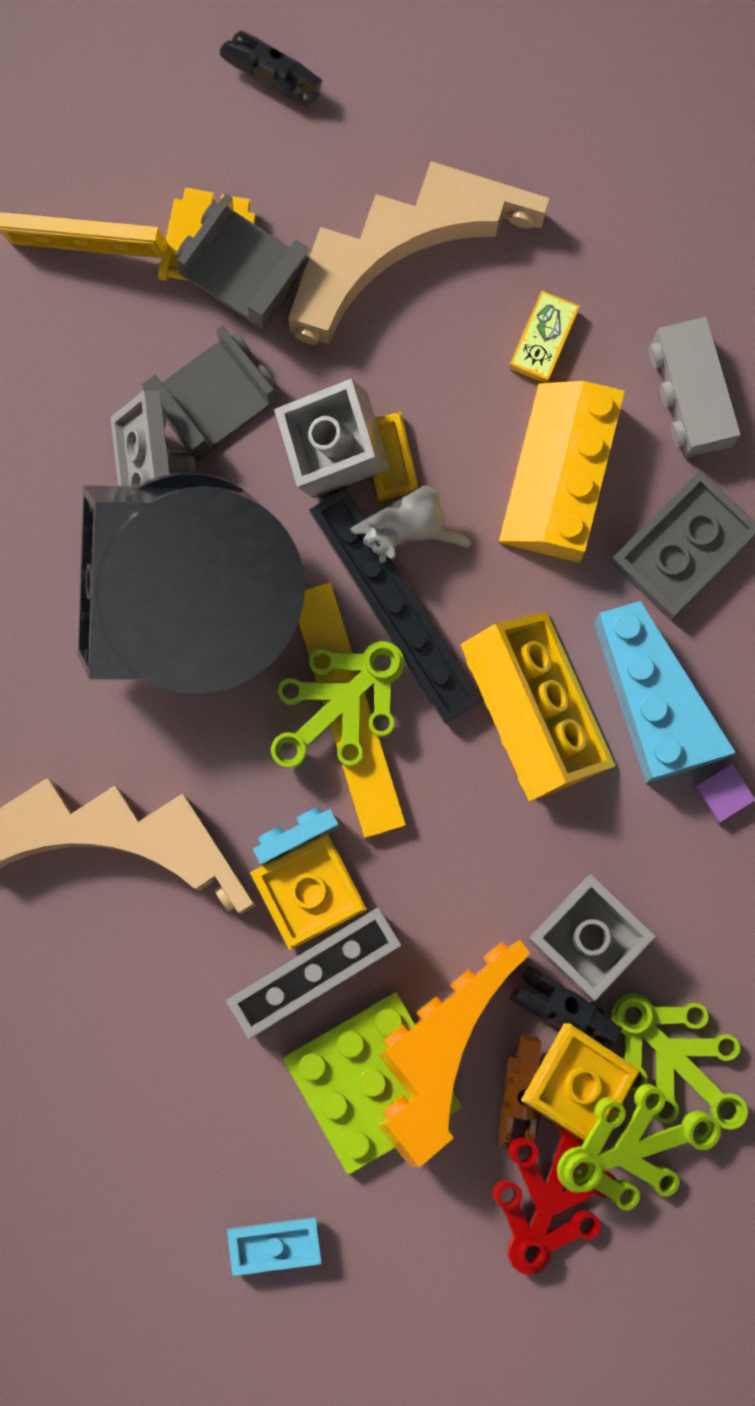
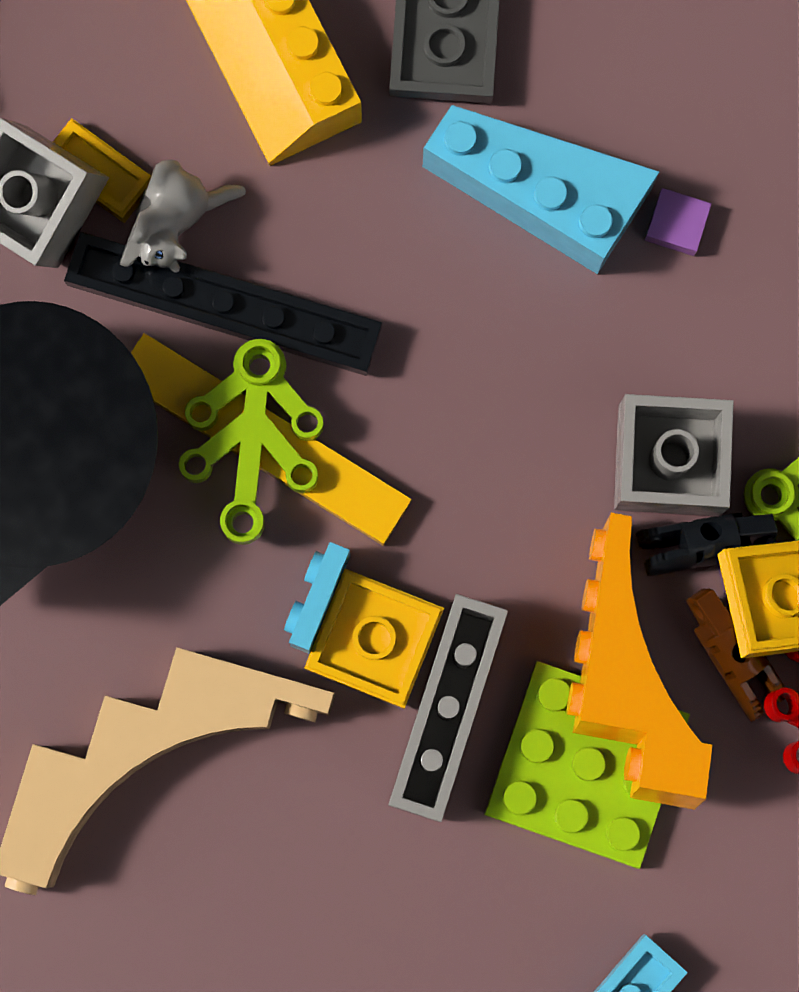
camera: 45 degrees left, 0 degrees up
yellow slope [460,612,616,801] -> none

